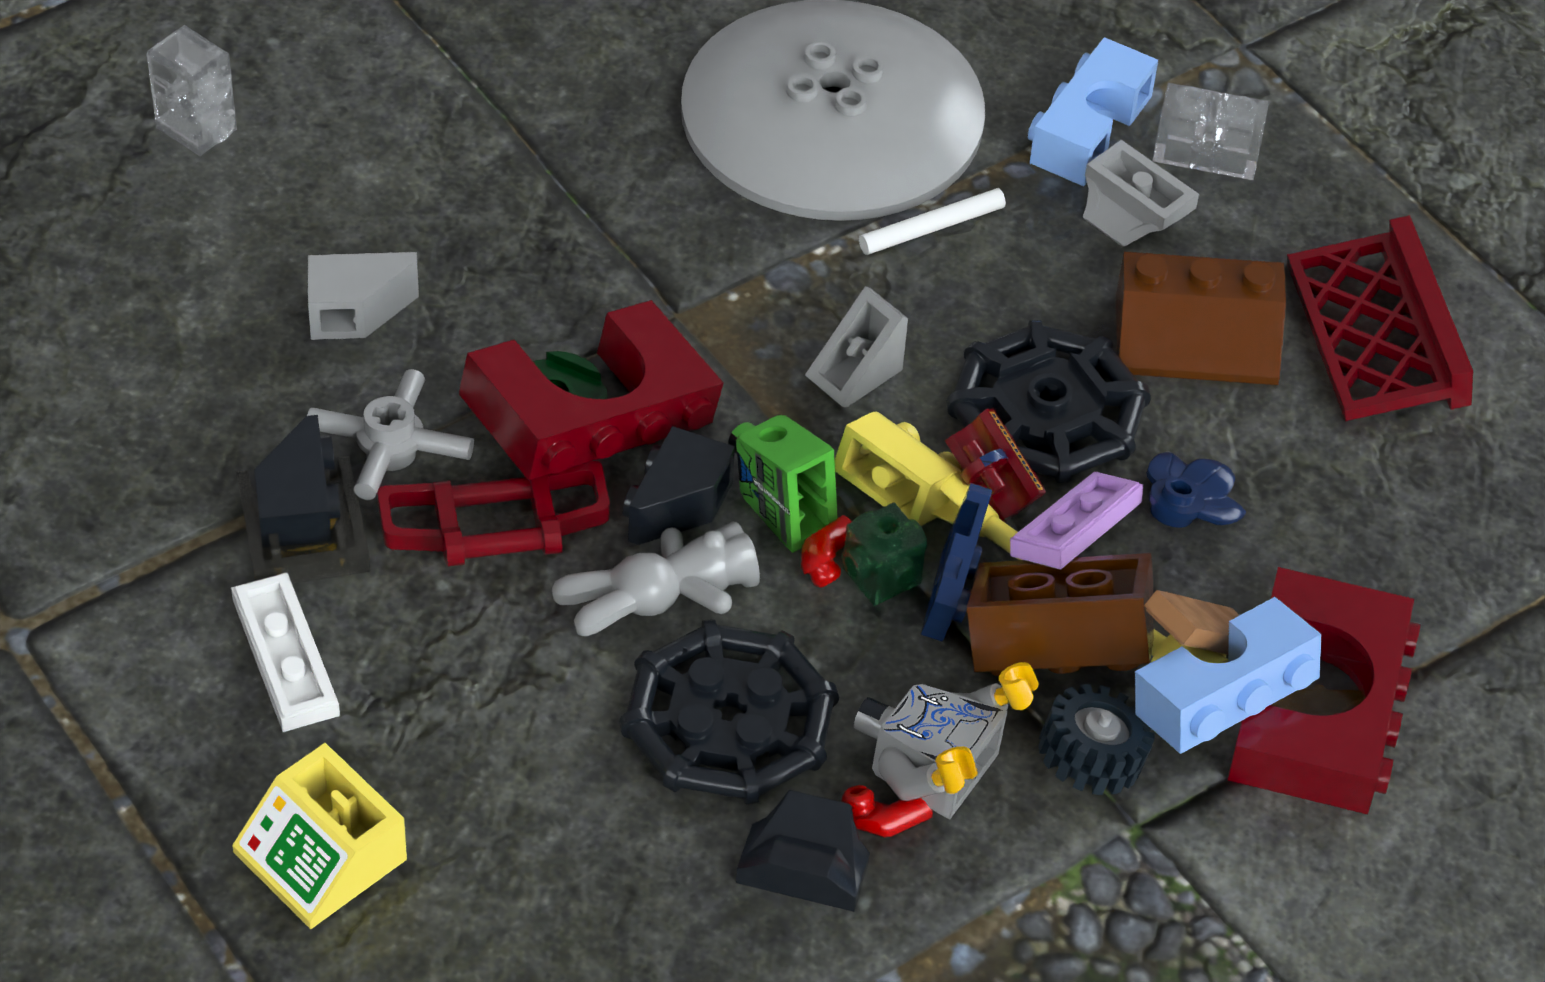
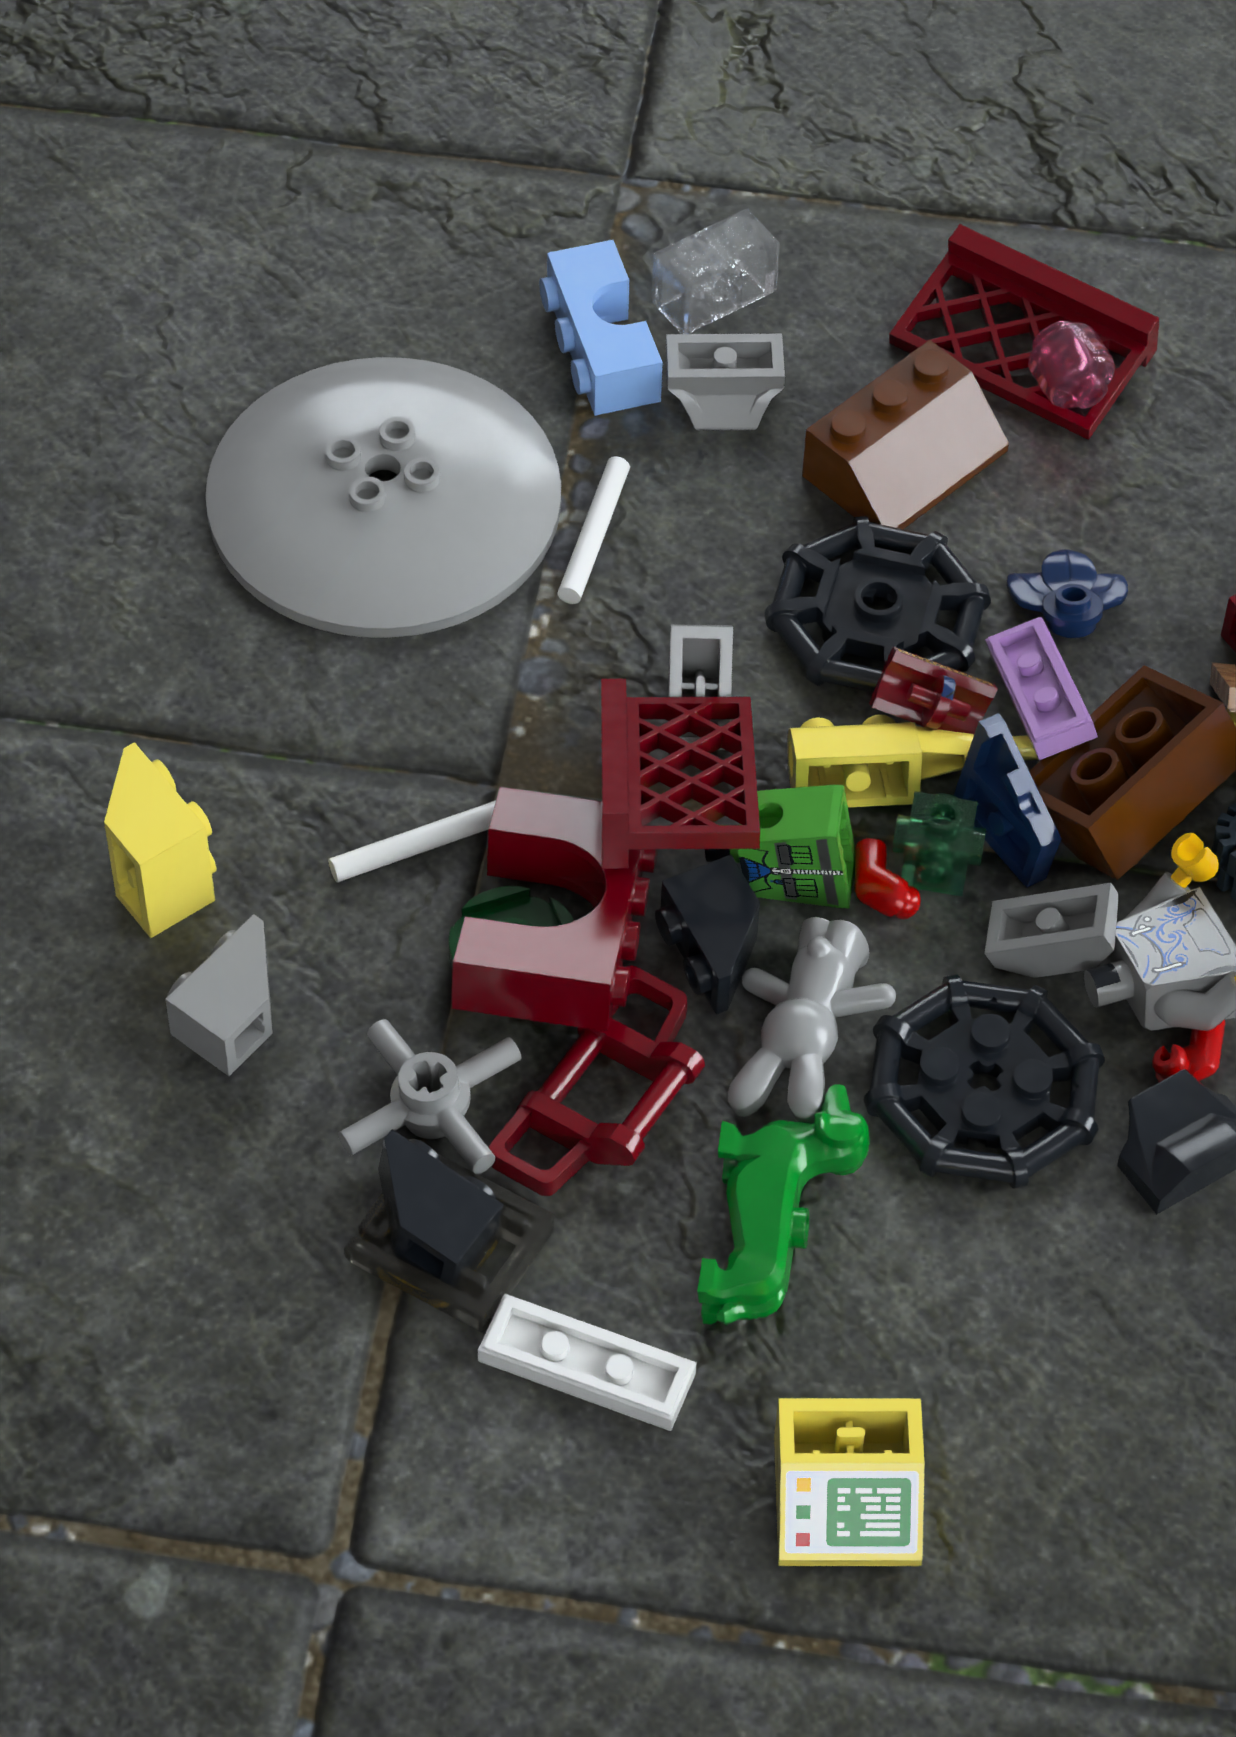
camera: 45 degrees left, 5 degrees up
none -> light yellow slope [104,742,217,938]
none -> white bar [328,800,496,883]
none -> dark red fence [601,678,760,869]
none -> green animal [697,1084,870,1325]
none -> light grey slope [984,883,1118,978]
none -> clear pink head [1028,321,1116,409]

